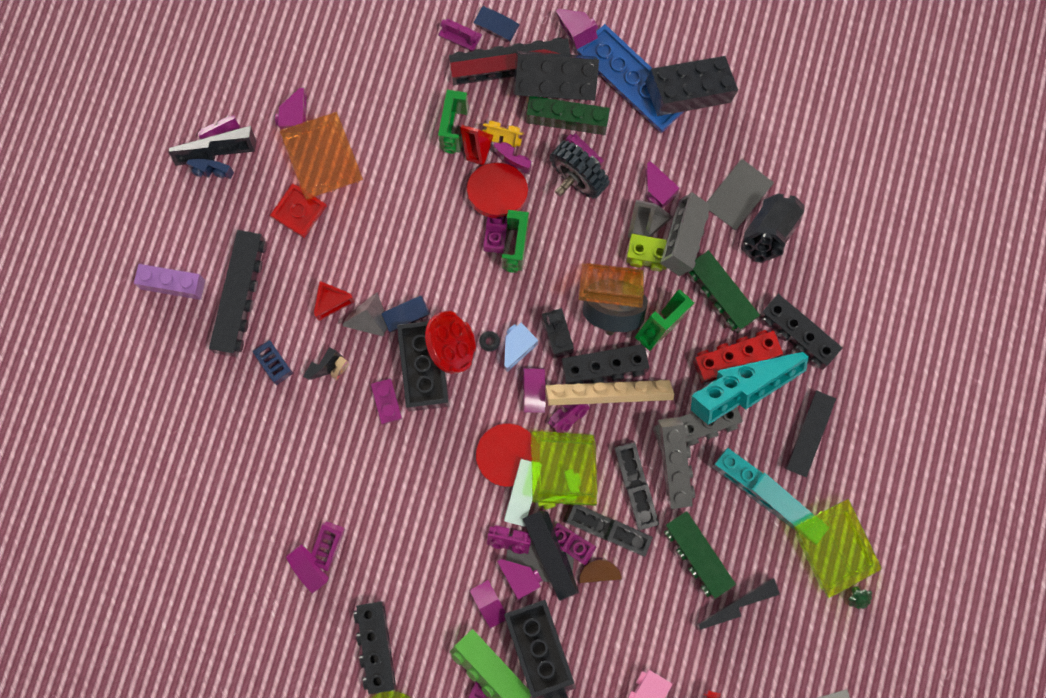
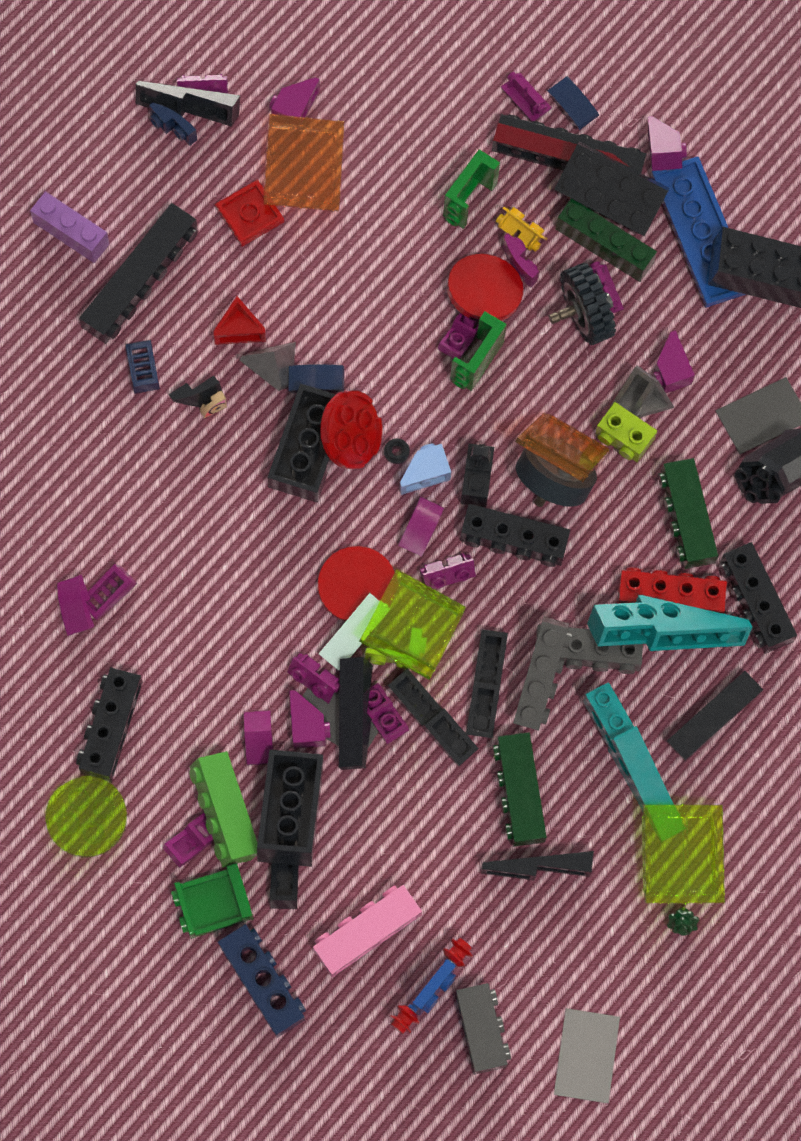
camera: 20 degrees right, 5 degrees down
magenta plate [371,378,402,425] -> none
red slope [460,125,494,165] -> none
tan plate [545,380,674,406] -> none
reddish brown tile [579,560,623,583] -> none
green panel [635,289,695,351] -> none
dark grey brick [660,192,710,276] -> none

